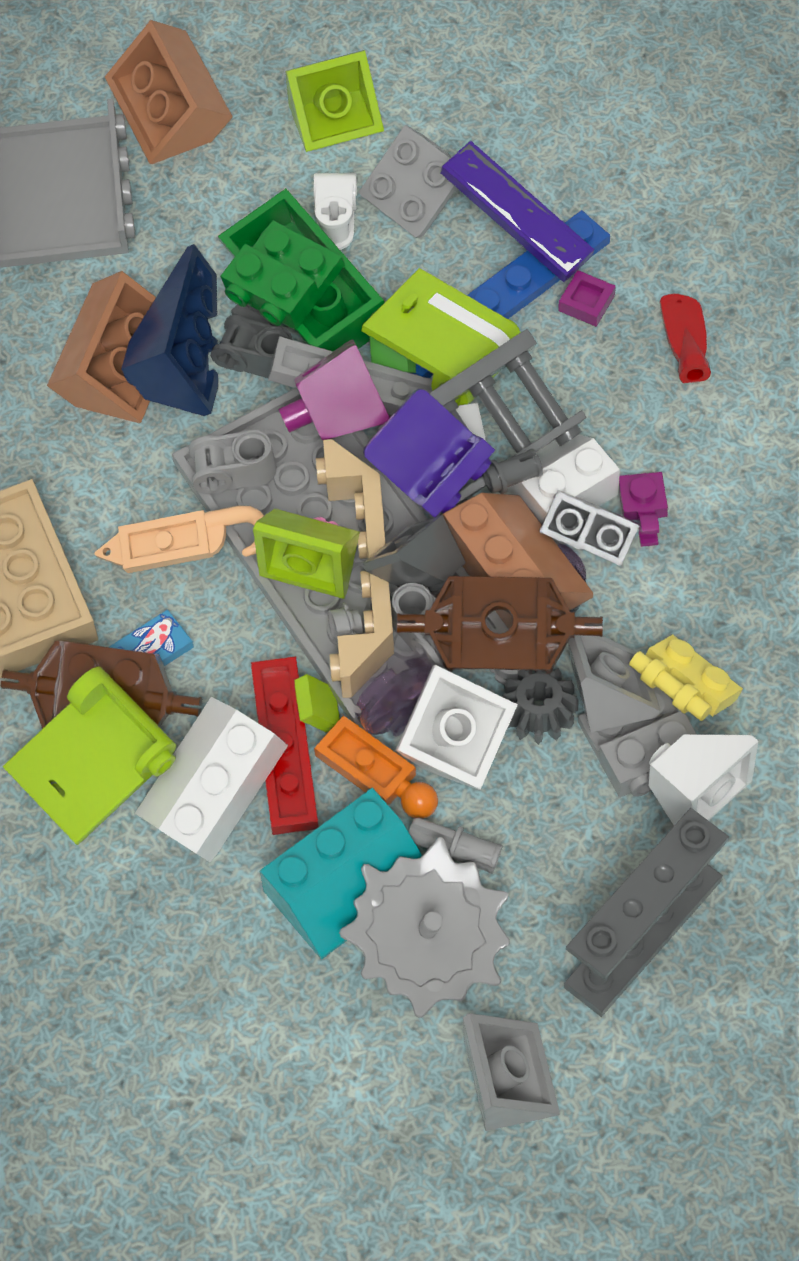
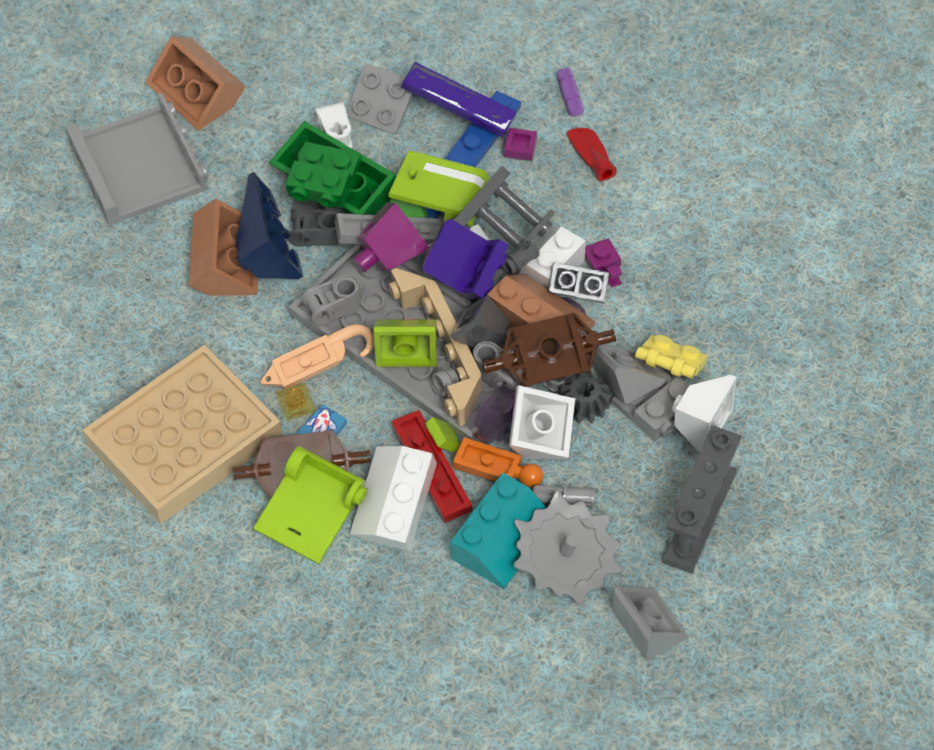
camera: 20 degrees left, 5 degrees down
lime slope [285,50,384,152] -> none
none -> clear yellow plate [276,383,315,421]
none -> medium lavender axle [557,67,584,117]

